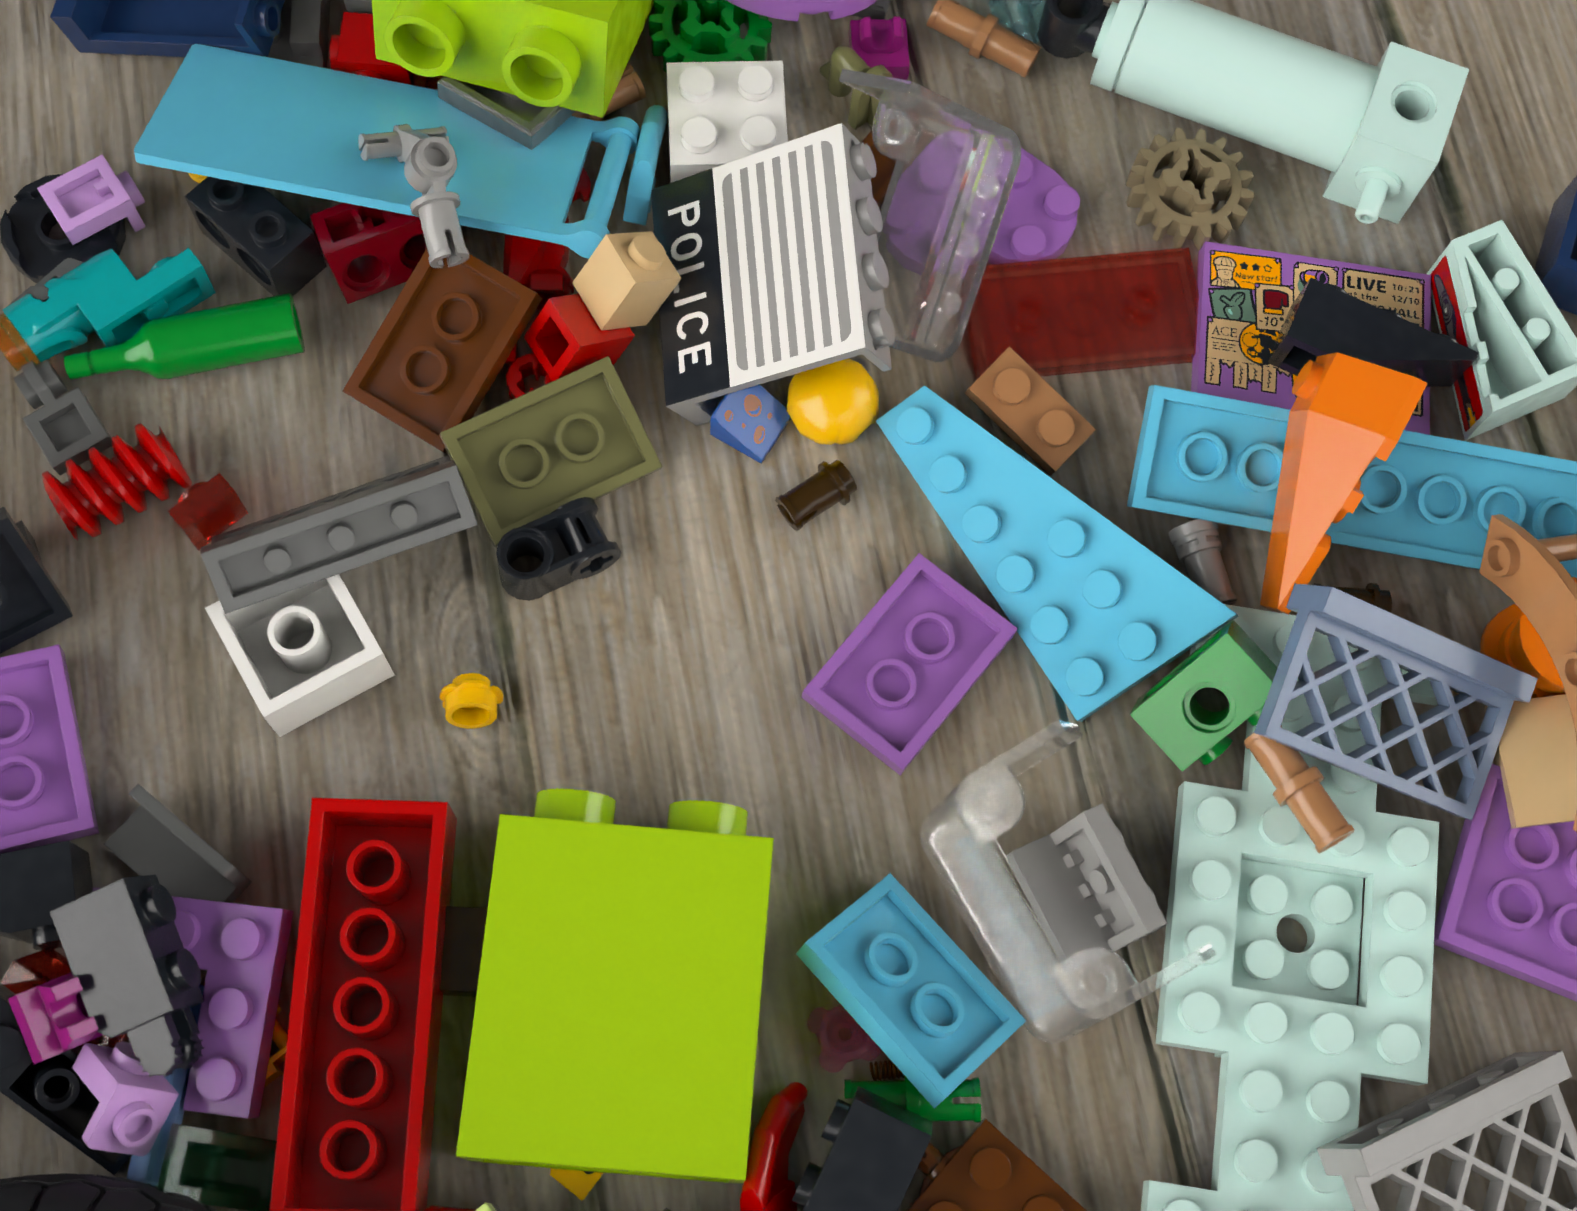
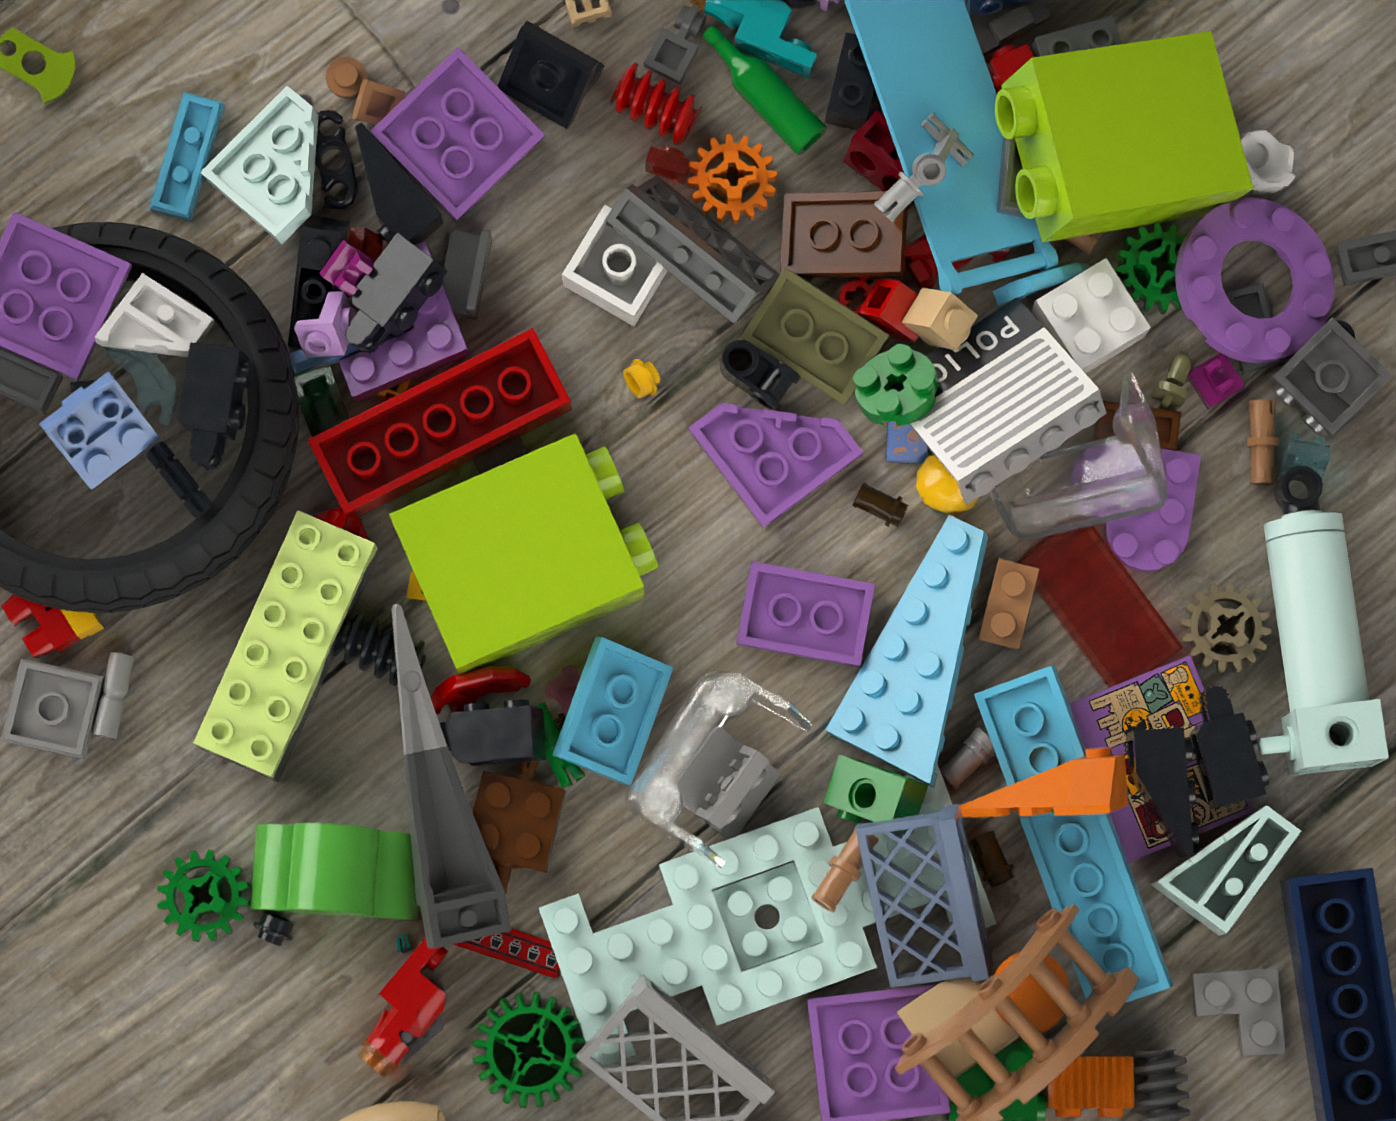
camera: 65 degrees right, 10 degrees up
none -> orange gear [688,134,777,225]
none -> medium lavender plate [688,403,864,529]
none -> plate [853,344,939,426]
none -> black hinge [1189,685,1269,809]

